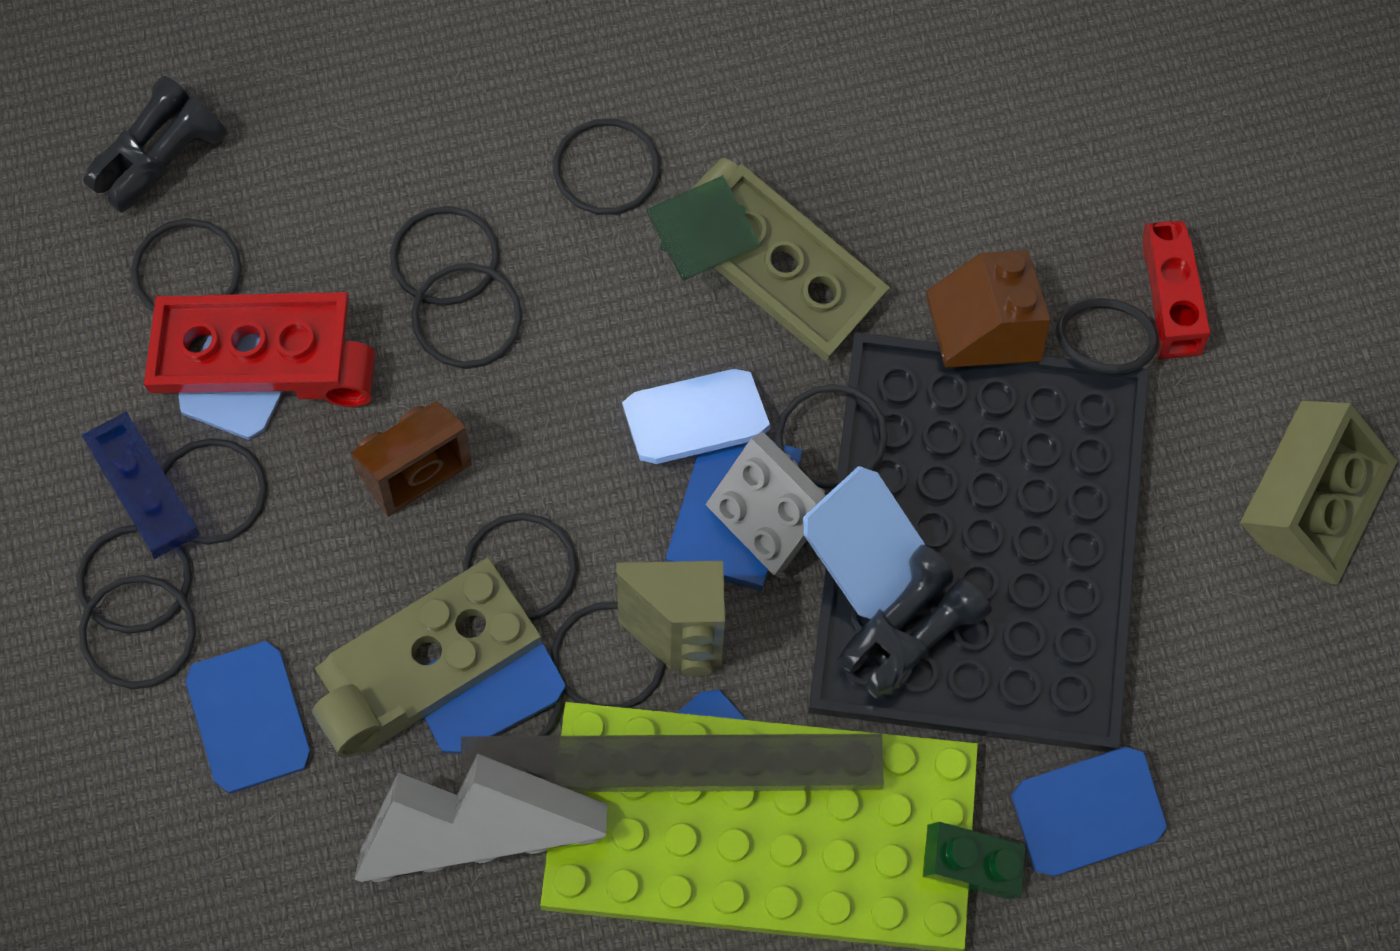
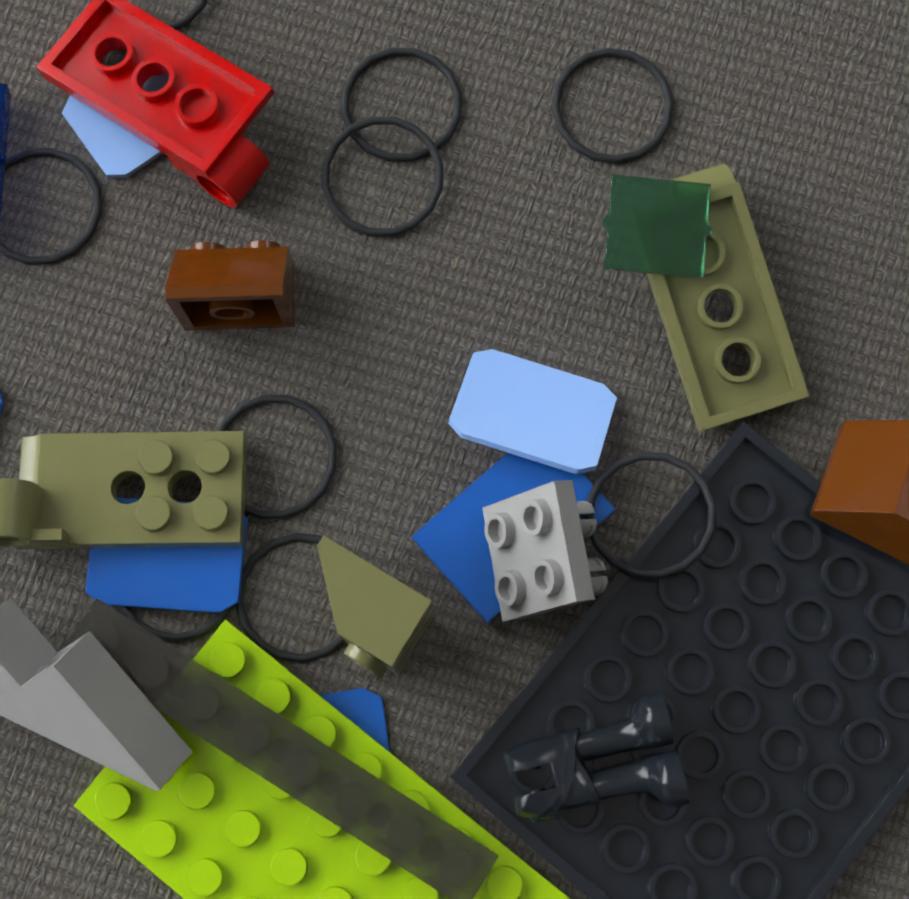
camera: 35 degrees right, 10 degrees up
light blue piece [803,466,925,619] -> none

